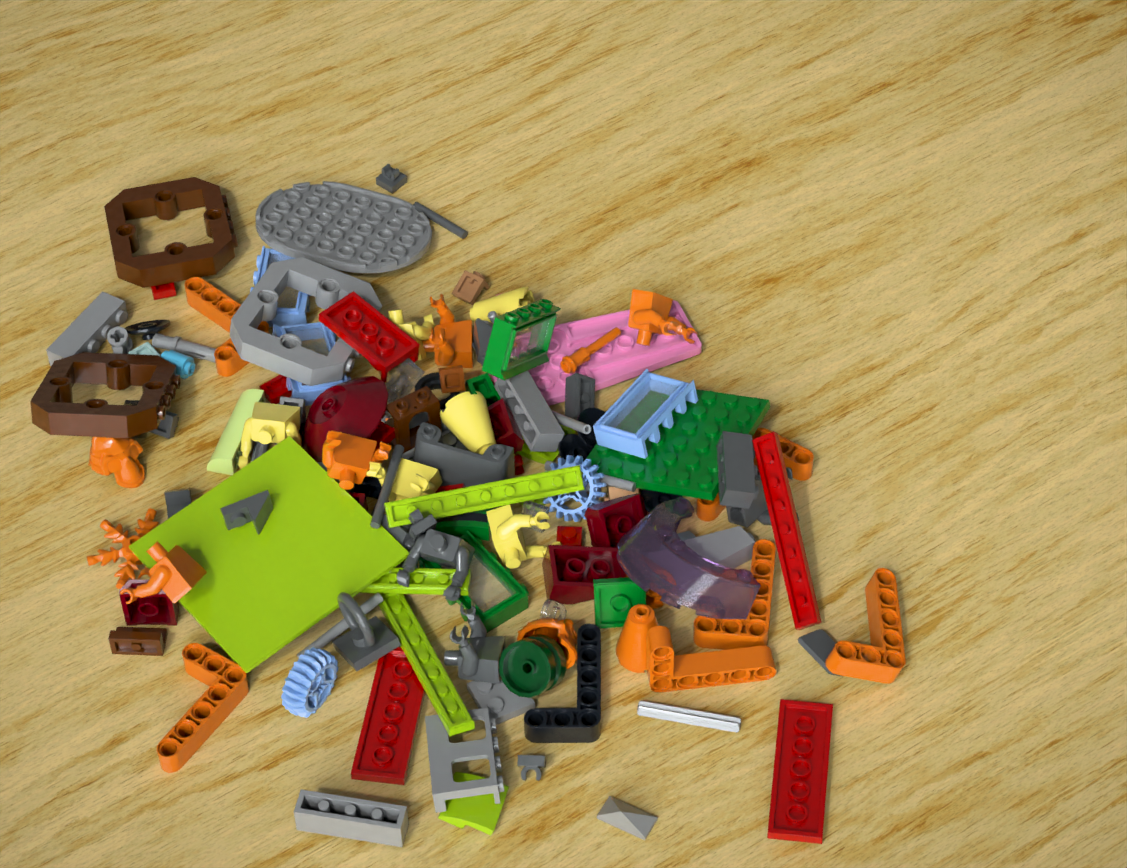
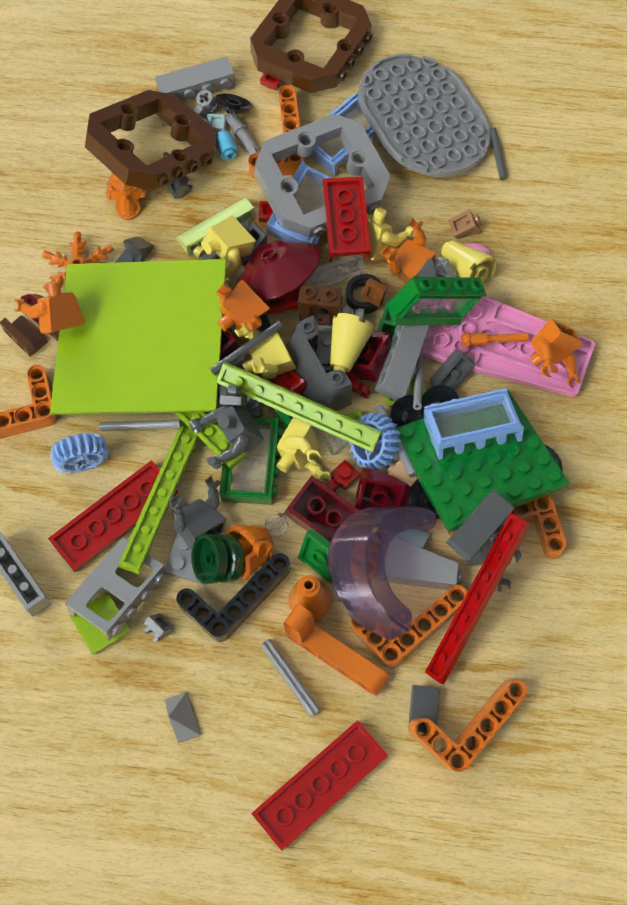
camera: 45 degrees right, 20 degrees up
dark grey slope [220,490,273,535] -> none
dark grey tile [332,592,401,671] -> none
dark grey tile [376,164,407,194] -> none

